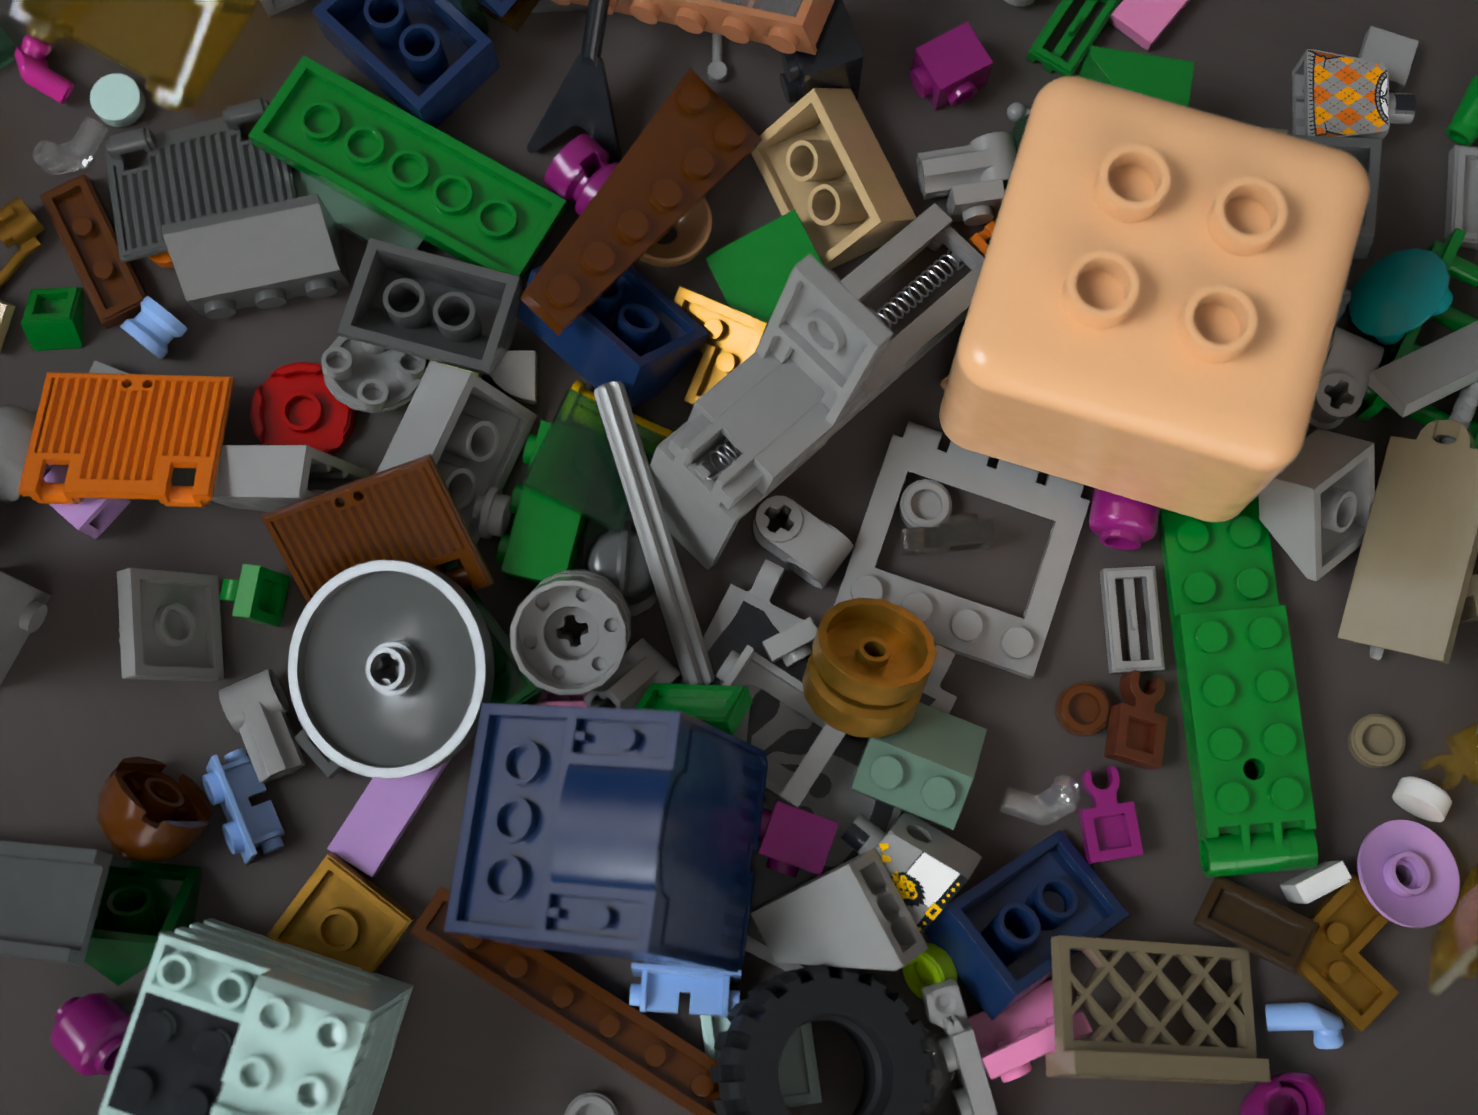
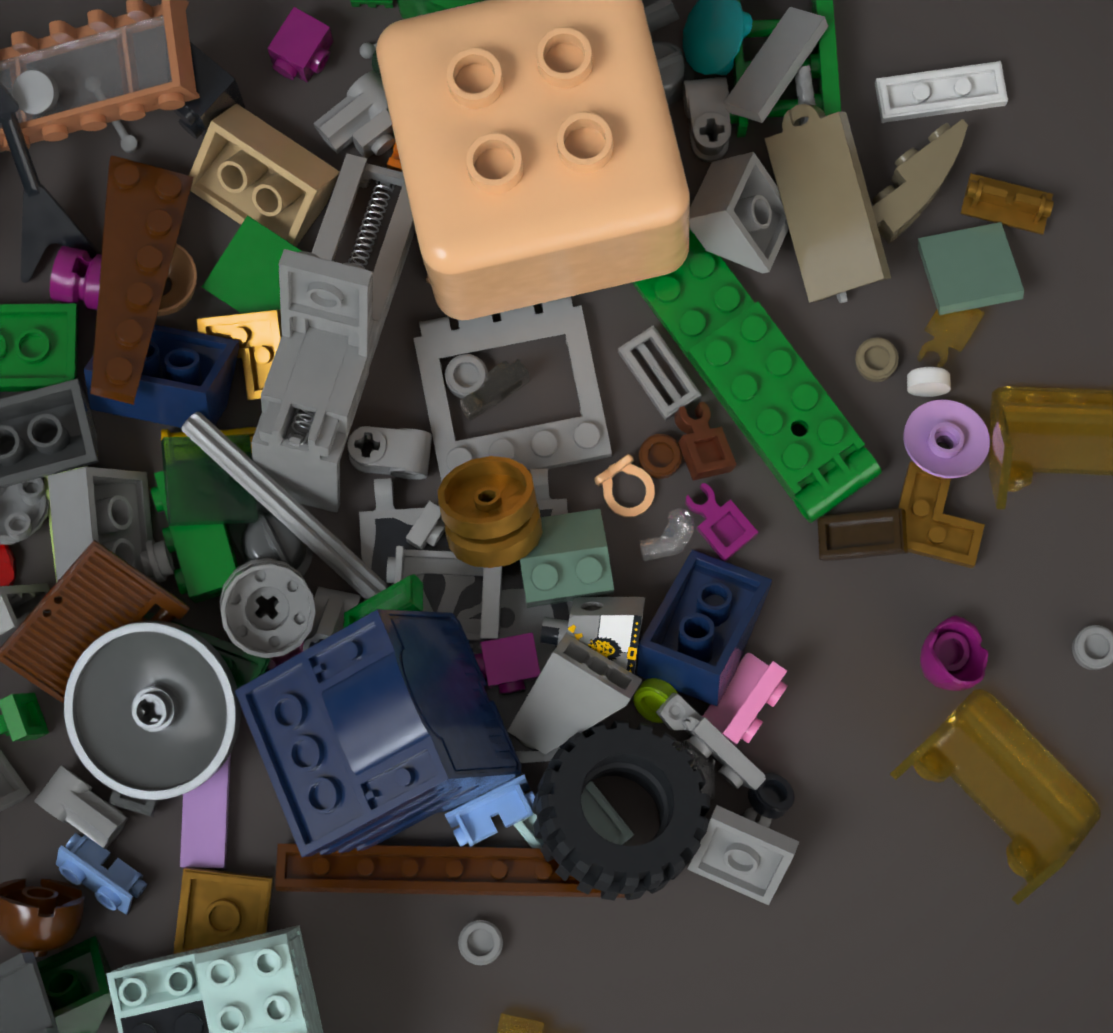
camera: 30 degrees left, 0 degrees up
white tile [491,350,537,405] -> none
dark tan fence [1046,935,1271,1085] -> none
magenta head [1088,488,1160,551] -> none
light blue arm [1265,1002,1345,1049] -> none
white tile [1279,861,1352,904] -> none
none -> light nougat piece [594,454,655,517]

